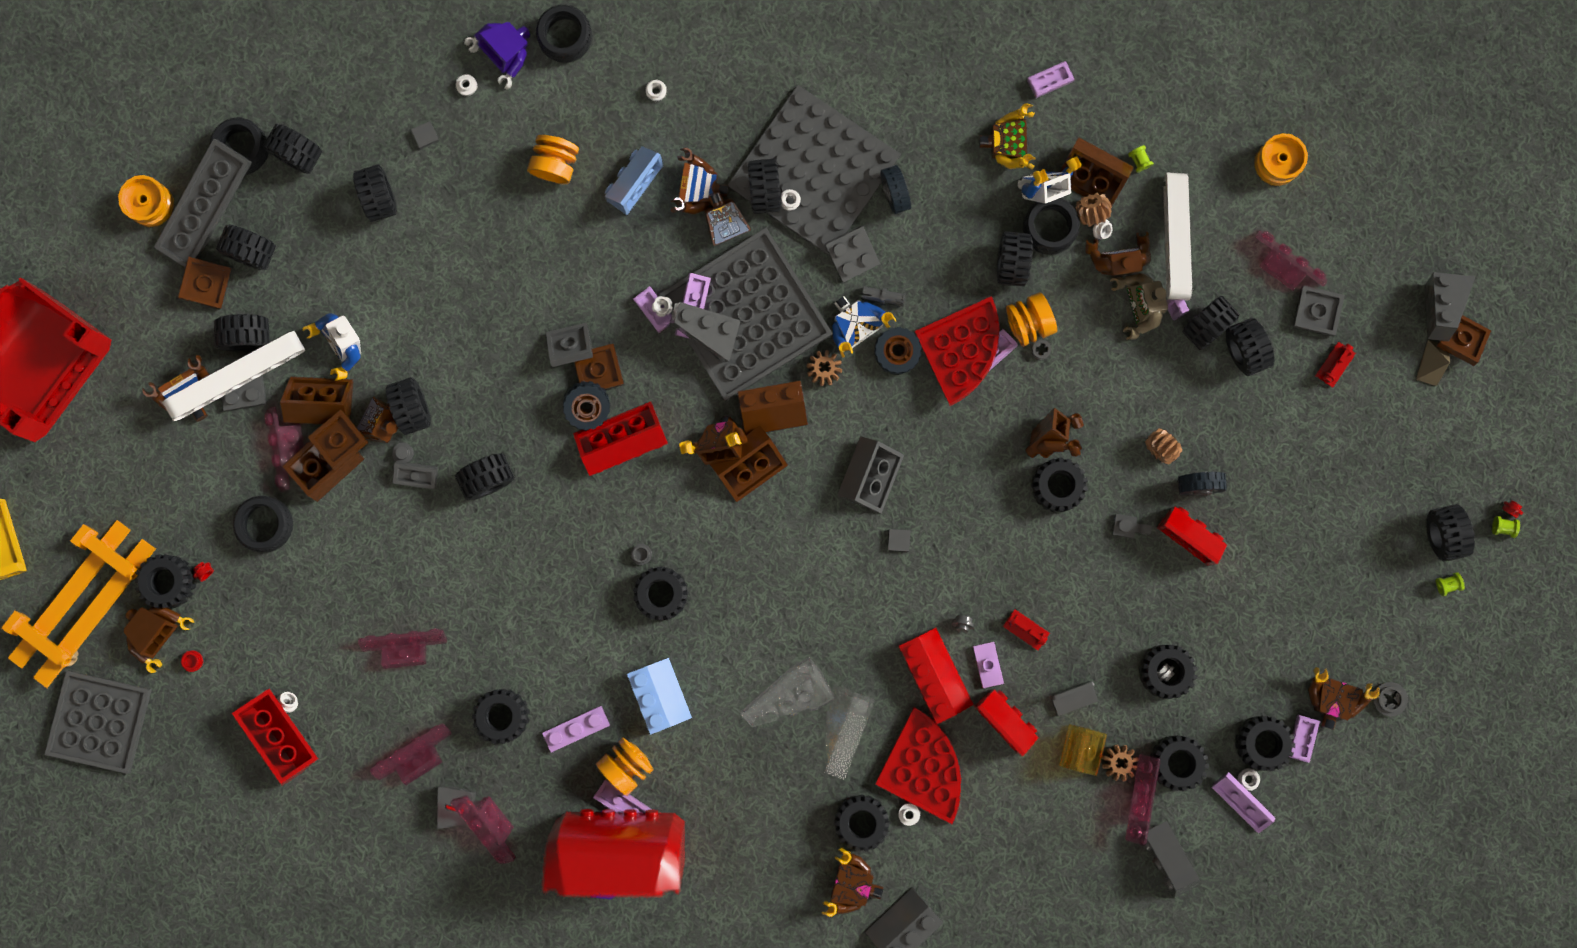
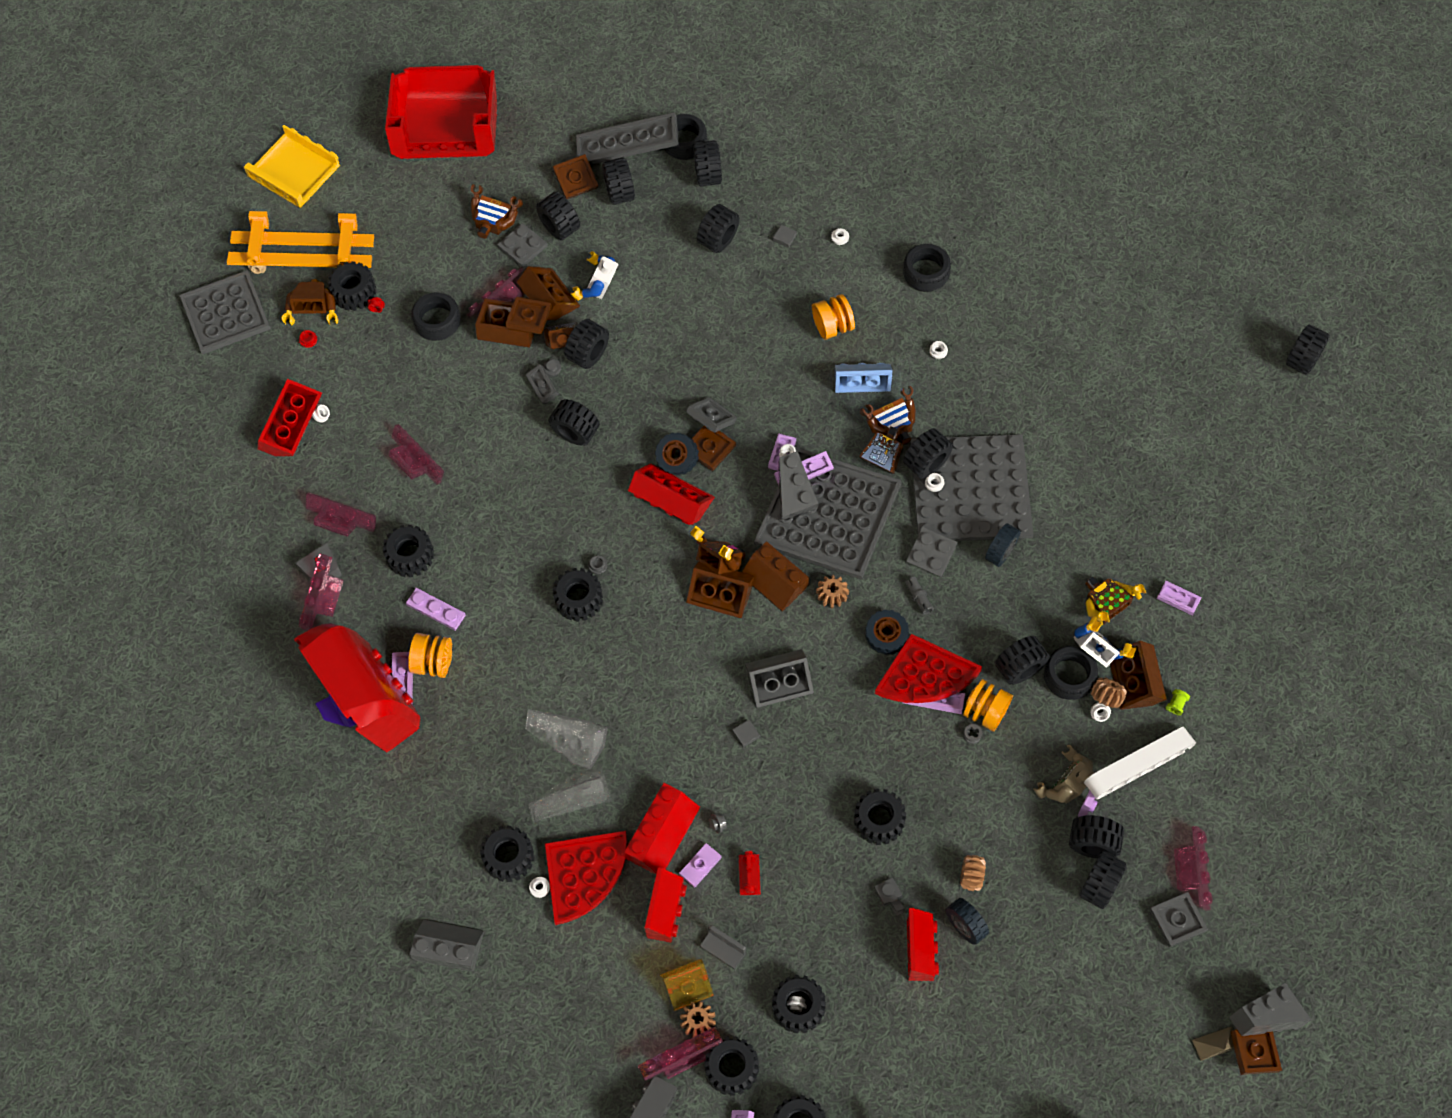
camera: 55 degrees right, 20 degrees down
light orange wheel [118,175,174,227] -> none
white beam [162,331,305,421] -> none
dark purple torso [465,22,530,89] -> none
light blue slope [627,658,692,735] -> none
reddish brown torso [822,848,883,917] -> none
torso [832,296,896,358] -> none
reddish brown torso [1025,408,1084,458] -> none
reddish brown torso [1085,231,1151,275] -> none
light orange wheel [1254,133,1308,186] -> none
red hinge [1315,342,1356,388] -> none

